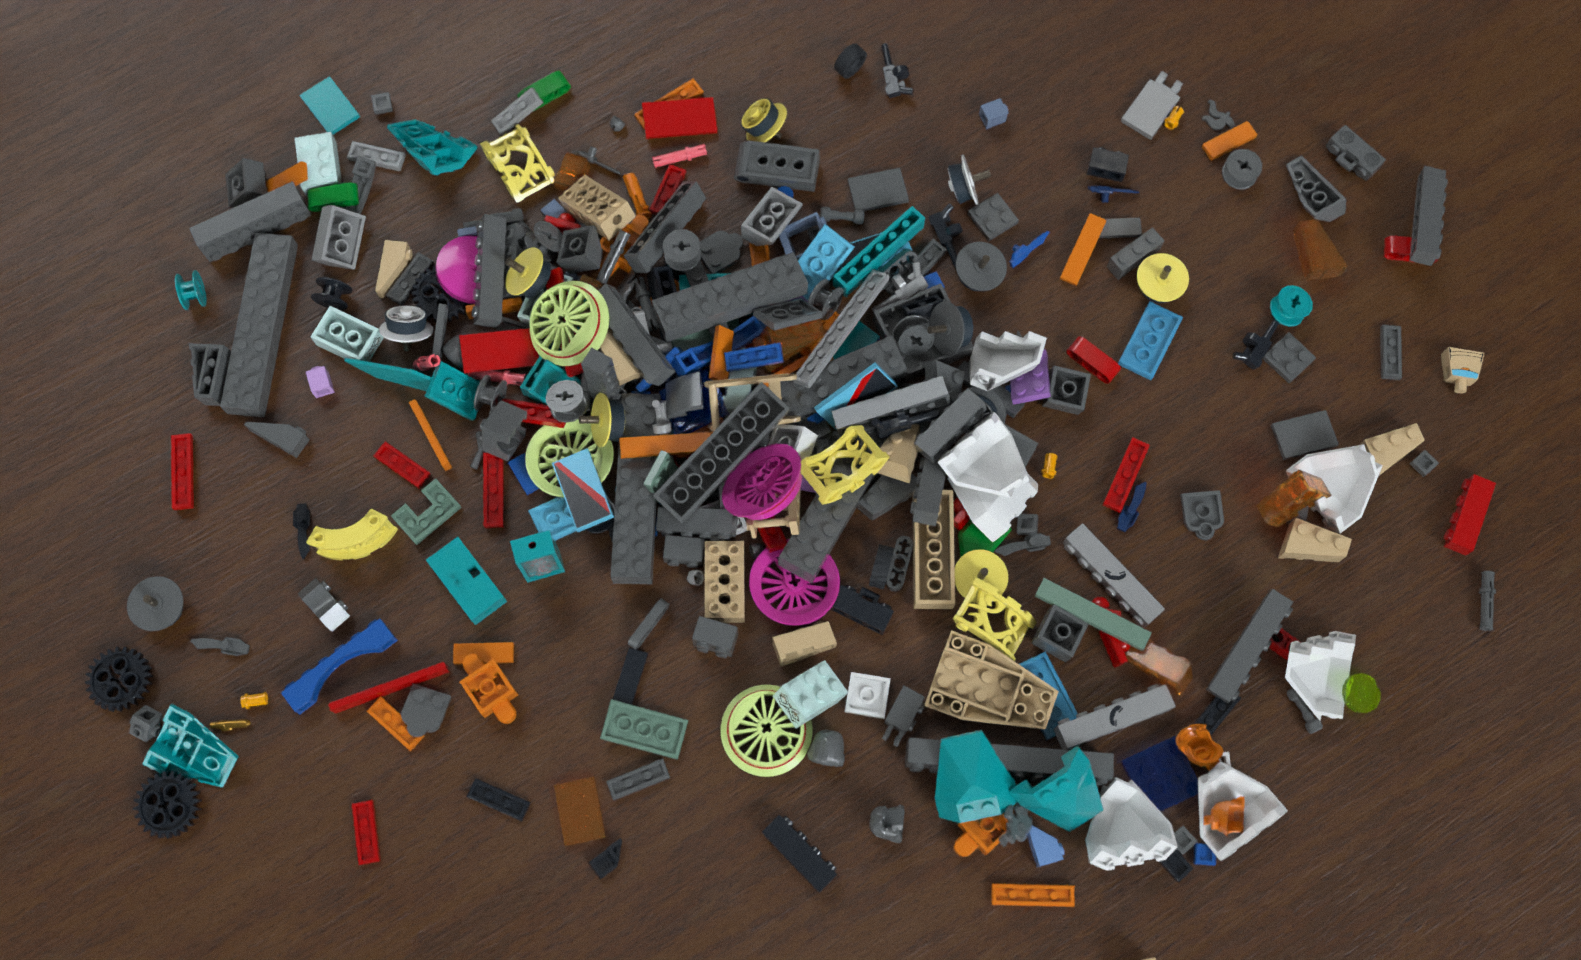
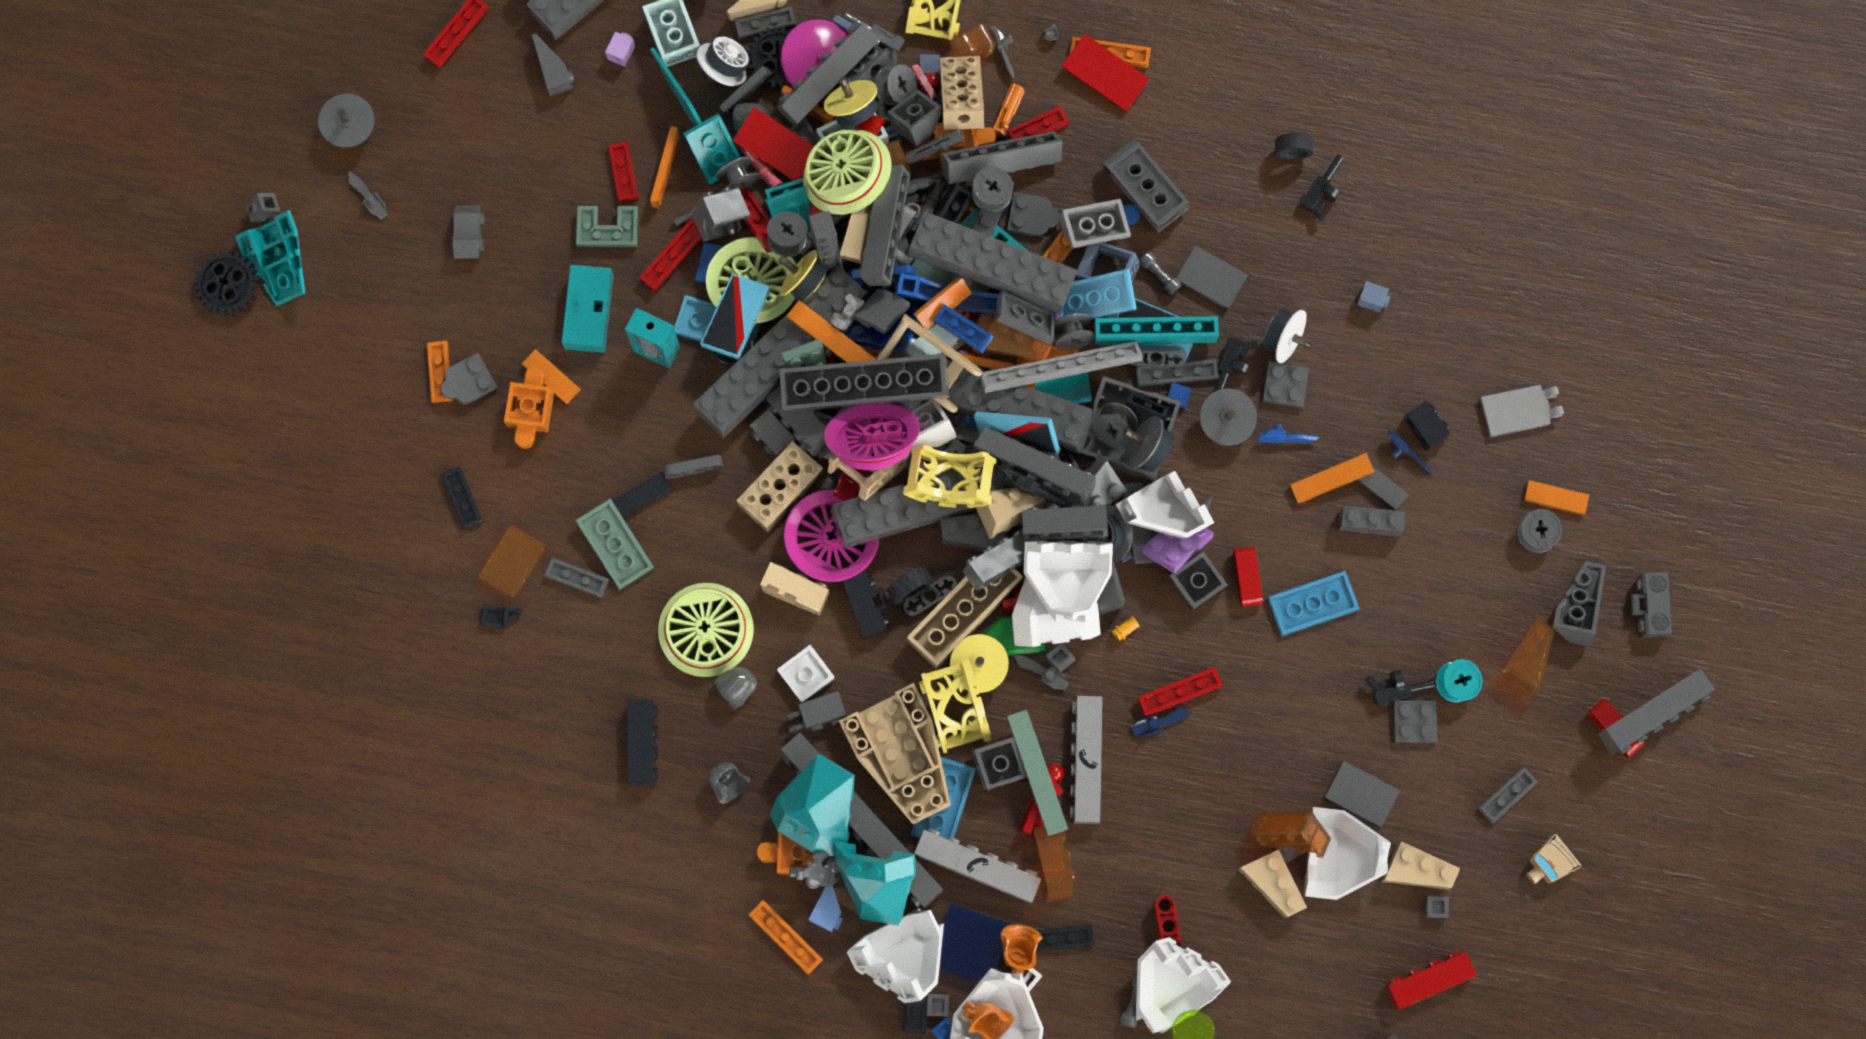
camera: 45 degrees right, 5 degrees up
black gear [84,646,153,712] -> none
pearl gold piece [210,719,251,731] -> none
light orange pin [241,692,268,709] -> none
blue arch [281,619,398,714] -> none
black piece [293,503,310,559] -> none
light yellow fence [307,509,398,560] -> none
red tile [328,662,450,714] -> none
red tile [352,800,381,865] -> none
coral pin [413,354,440,371] -> none
coral pin [652,144,707,168] -> none
light grey hinge [687,570,704,586] -> none
dark grey brick [692,616,738,658] -> none
light yellow piece [741,98,787,142] -> none
light aqua brick [773,660,848,729] -> none
light grey piece [872,262,928,312] -> none
light yellow piece [1137,253,1189,303] -> none
light orange pin [1164,106,1184,129] -> none
dark grey plate [1180,490,1224,540] -> none
dark grey piece [1202,100,1235,130] -> none
dark grey brick [1205,589,1293,703] -> none

